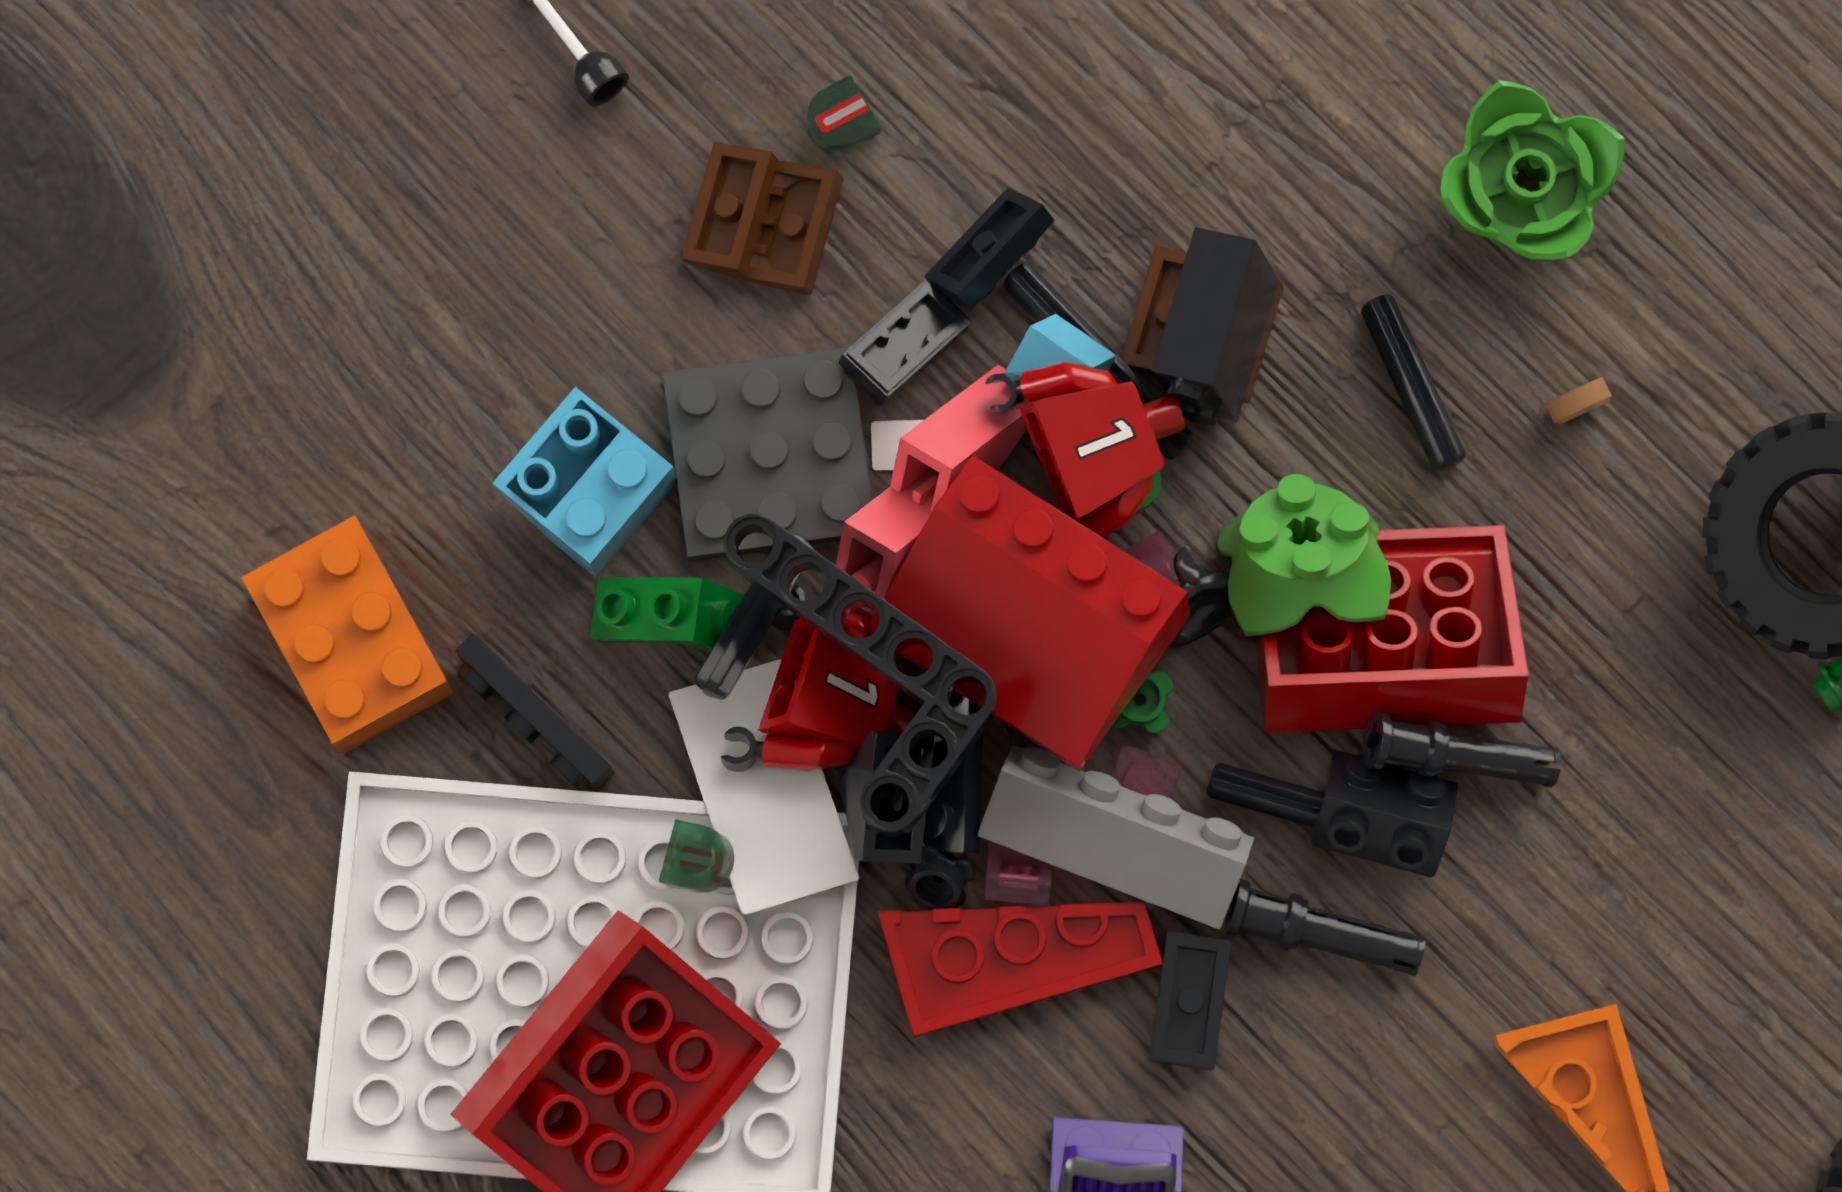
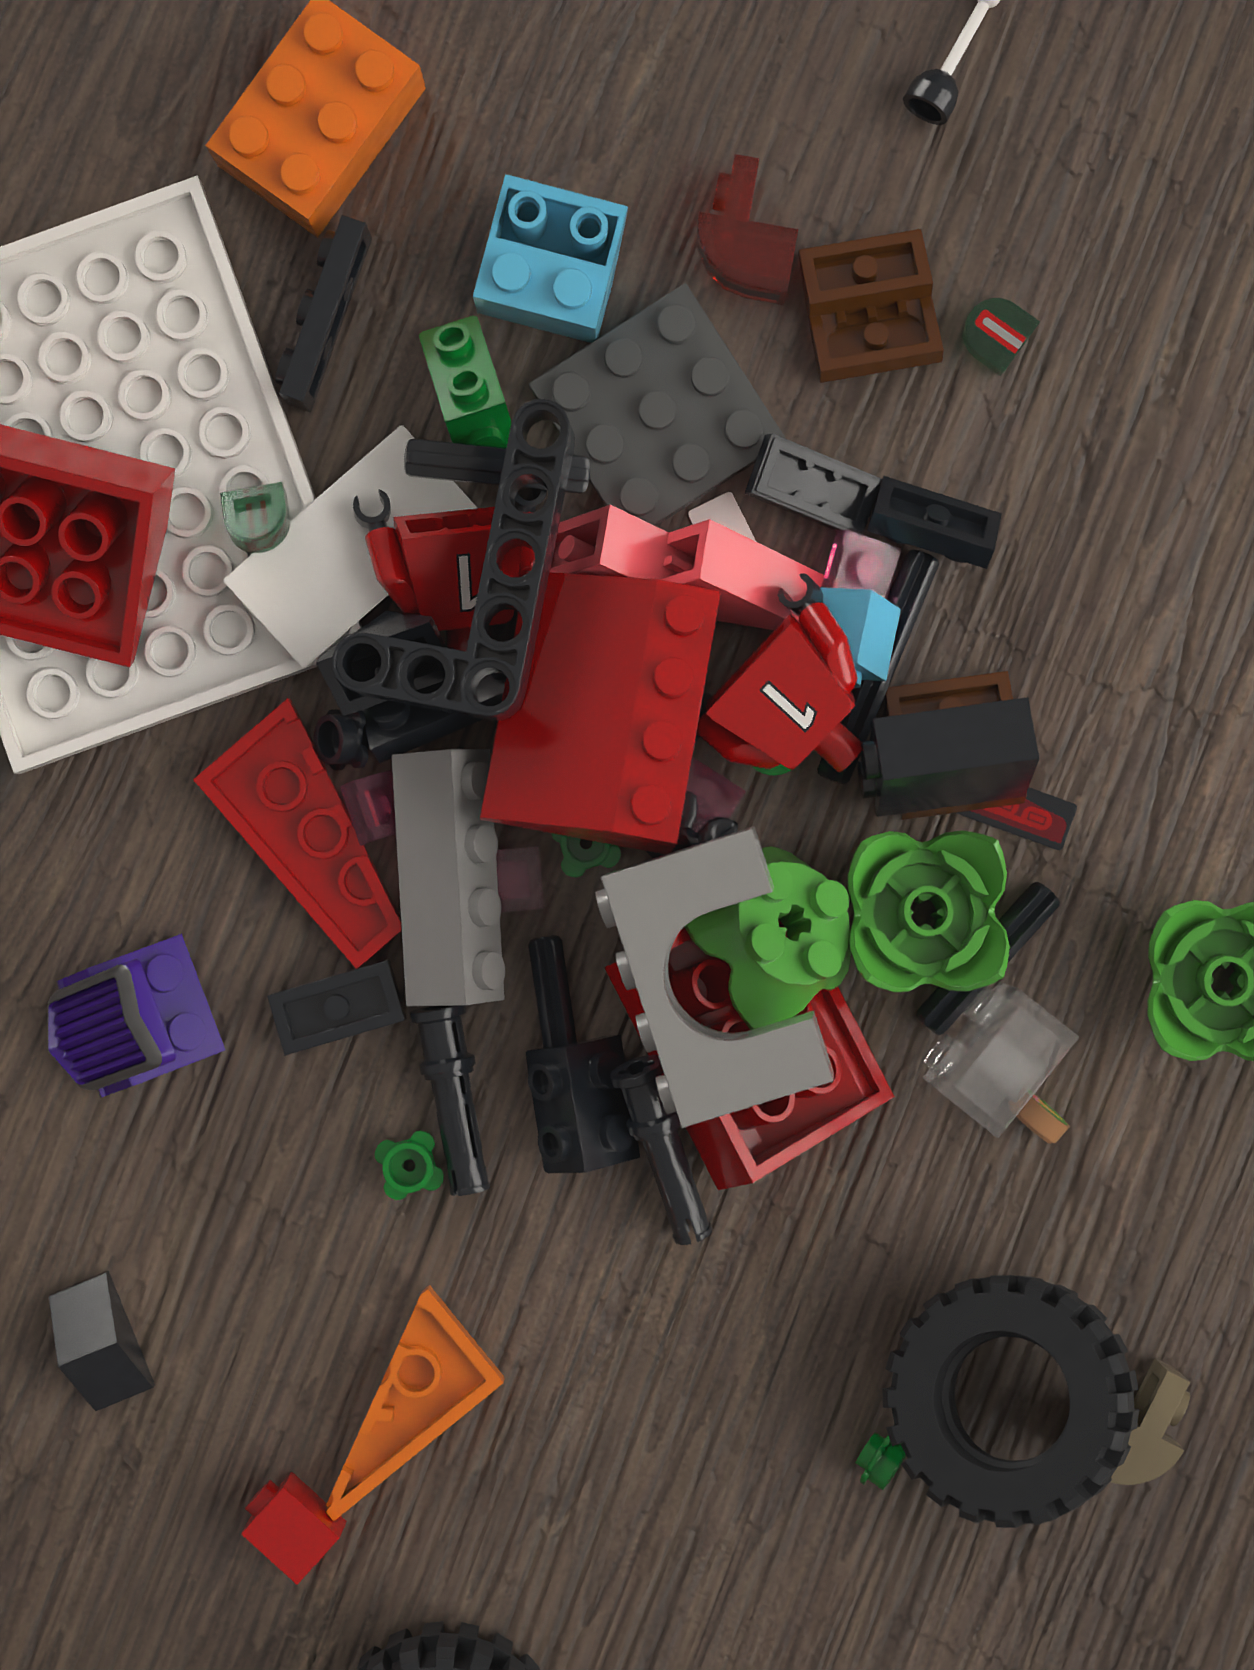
camera: 70 degrees right, 10 degrees up
none -> green plate [375,1130,444,1200]
none -> light grey arch [596,826,834,1128]
none -> clear red brick [697,154,798,305]
none -> clear pink plate [821,530,901,600]
none -> bright green brick [847,830,1010,993]
none -> clear brick [923,982,1079,1138]
none -> sticker [956,787,1077,850]

